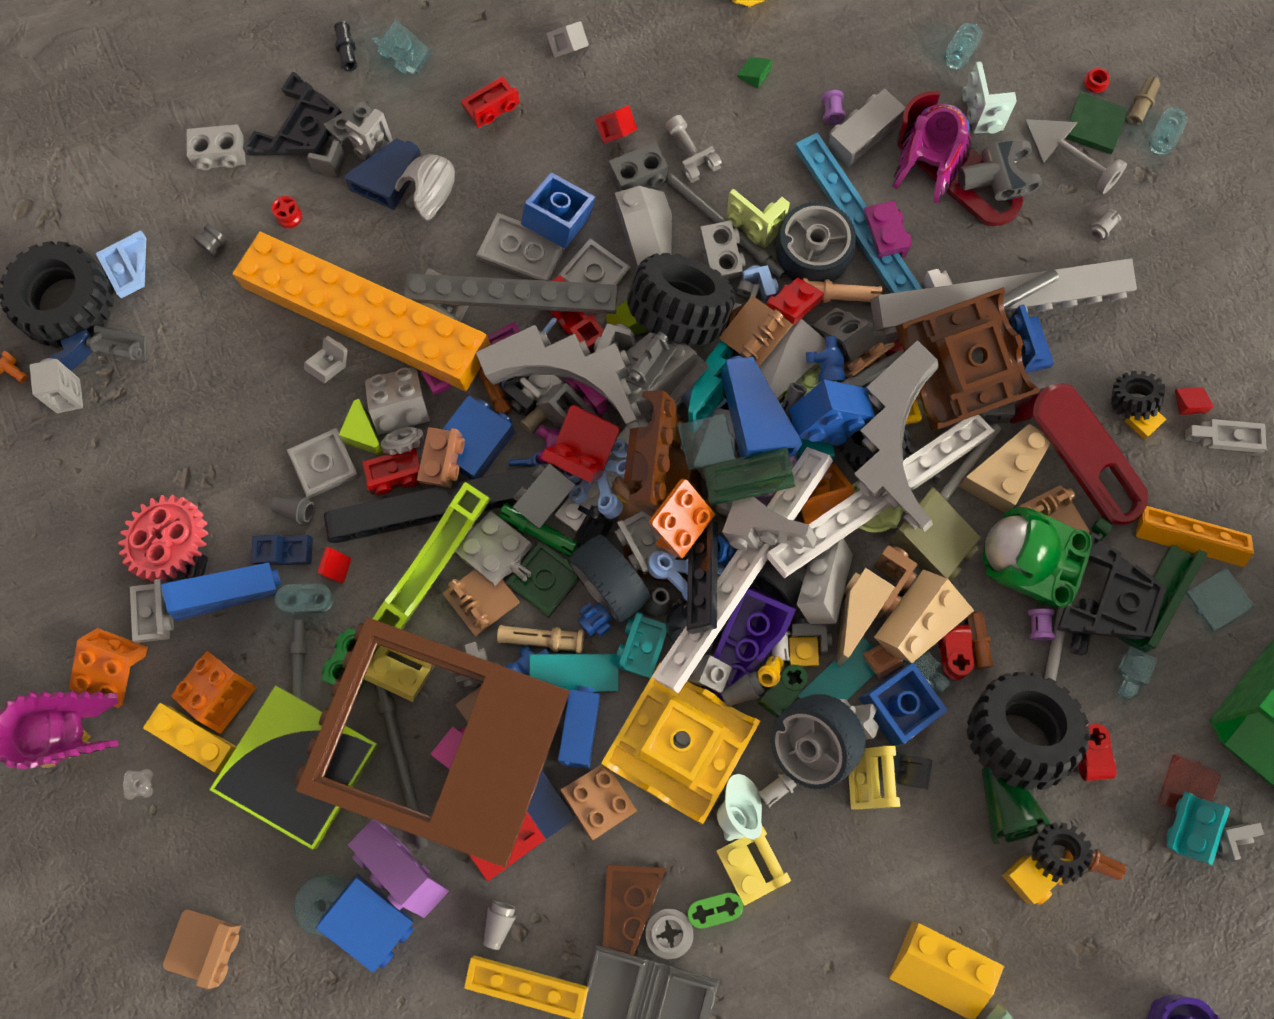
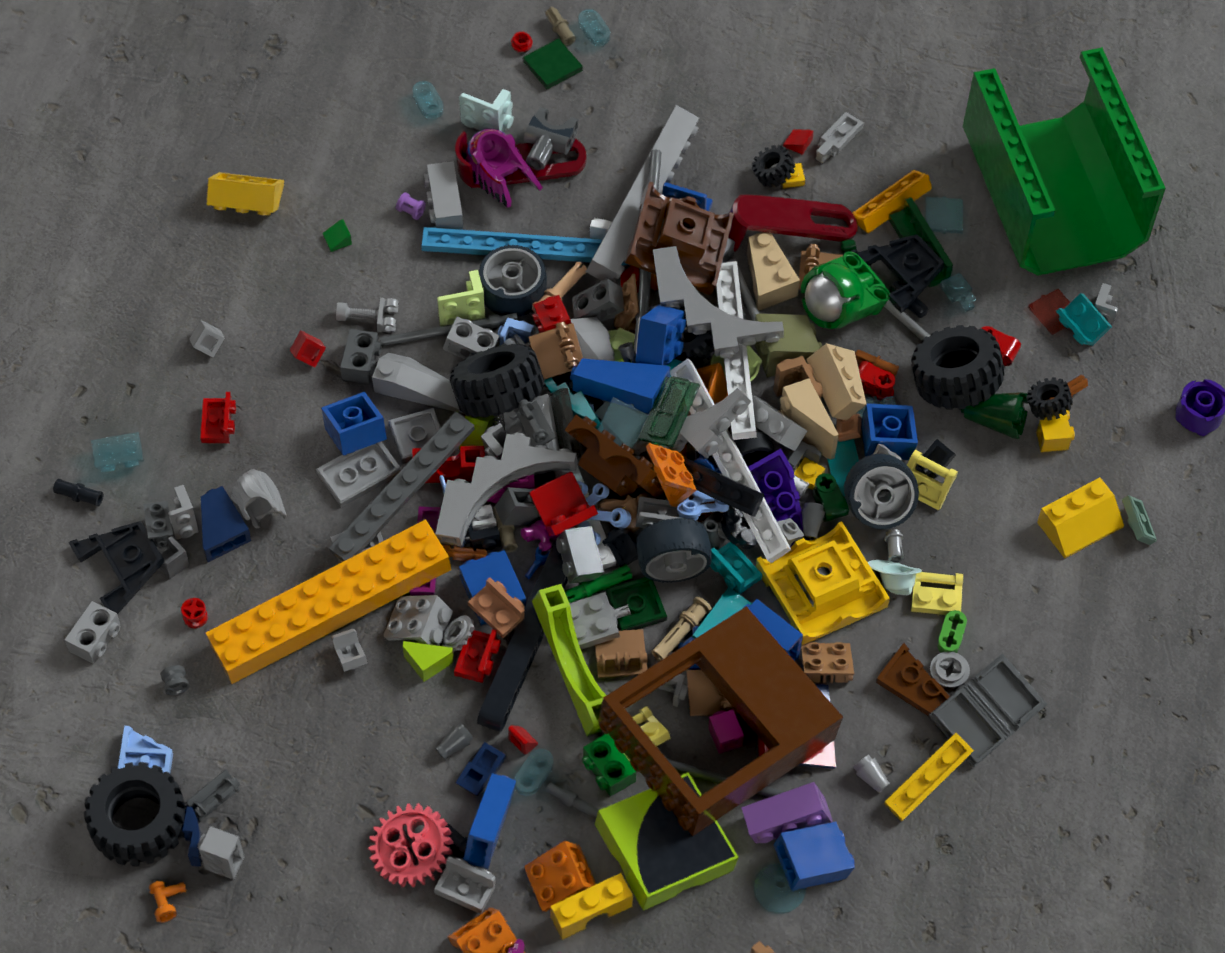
camera: 60 degrees left, 15 degrees down
light grey tile [287,428,359,499] -> none
blue gear [577,602,612,637] -> none
yellow pin [757,656,784,687] -> none
blue piece [806,336,846,382] -> none
magenta bracket [863,201,911,258] -> none
light grey piece [1026,119,1127,194] -> none
medium lavender bush [1028,609,1055,641] -> none
light grey pin [1089,209,1121,242] -> none

